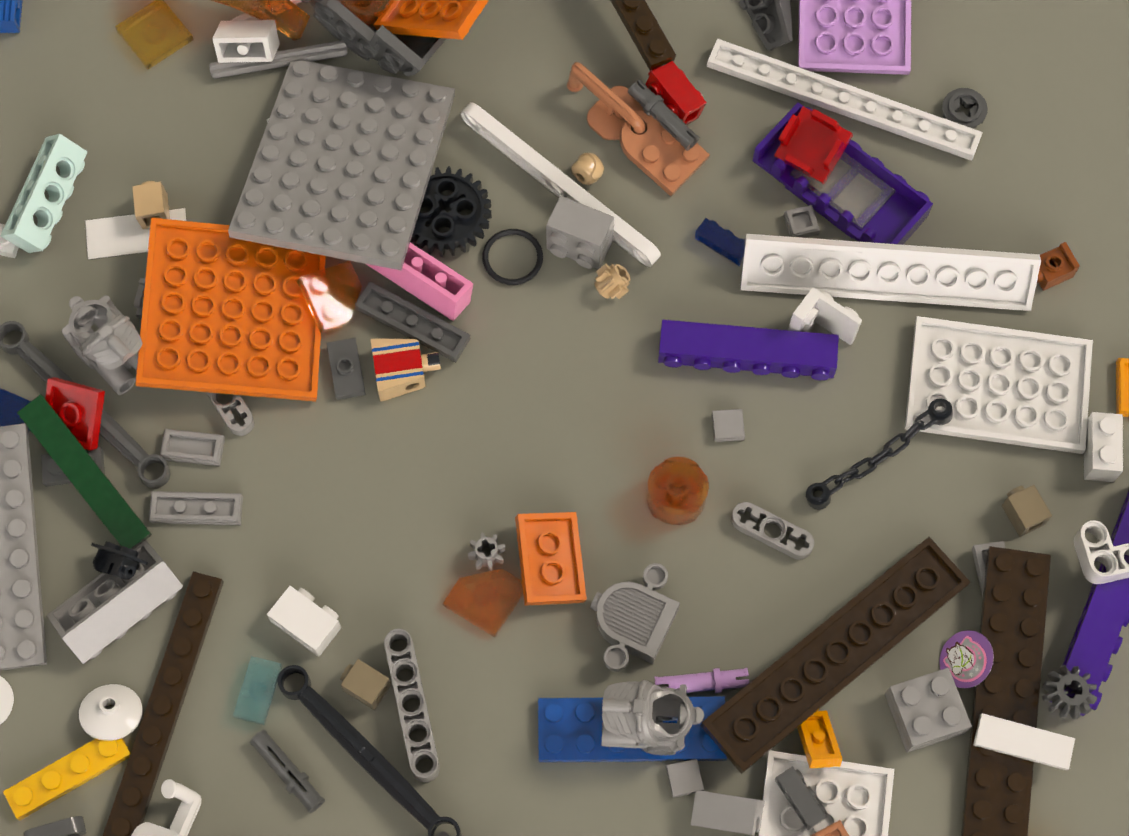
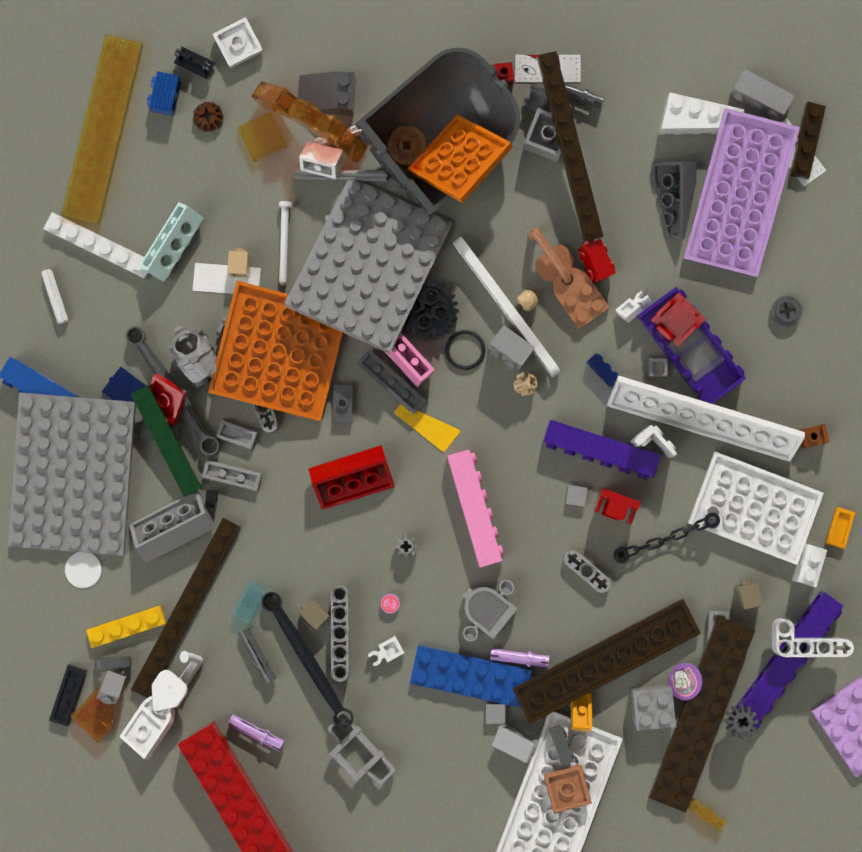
camera: 15 degrees right, 15 degrees up
white dish [79,684,143,741] -> none
black hinge [91,541,148,580] -> none
white brick [267,586,341,657] -> none
clear orange plate [297,261,362,333] -> none
torso [370,339,441,401] -> none
clear orange plate [443,569,523,637] -> none
orange plate [515,512,587,606] -> none
light grey helmet [601,680,704,755] -> none
dark grey pin [628,80,700,151] -> none
clear orange brick [646,457,709,525] -> none
white plate [707,39,983,161] -> none
white tile [973,713,1075,770] -> none
none -> reddish brown gear [193,101,223,132]
none -> black axle [205,490,218,508]
none -> white bar [279,201,292,286]
none -> red slope [308,445,395,510]
none -> white plate [368,636,405,666]
none -> tile [381,594,400,613]
none -> yellow sticker [394,404,460,452]
none -> bright pink brick [447,449,504,567]
none -> red panel [593,489,641,525]
none -> white plate [615,291,651,323]

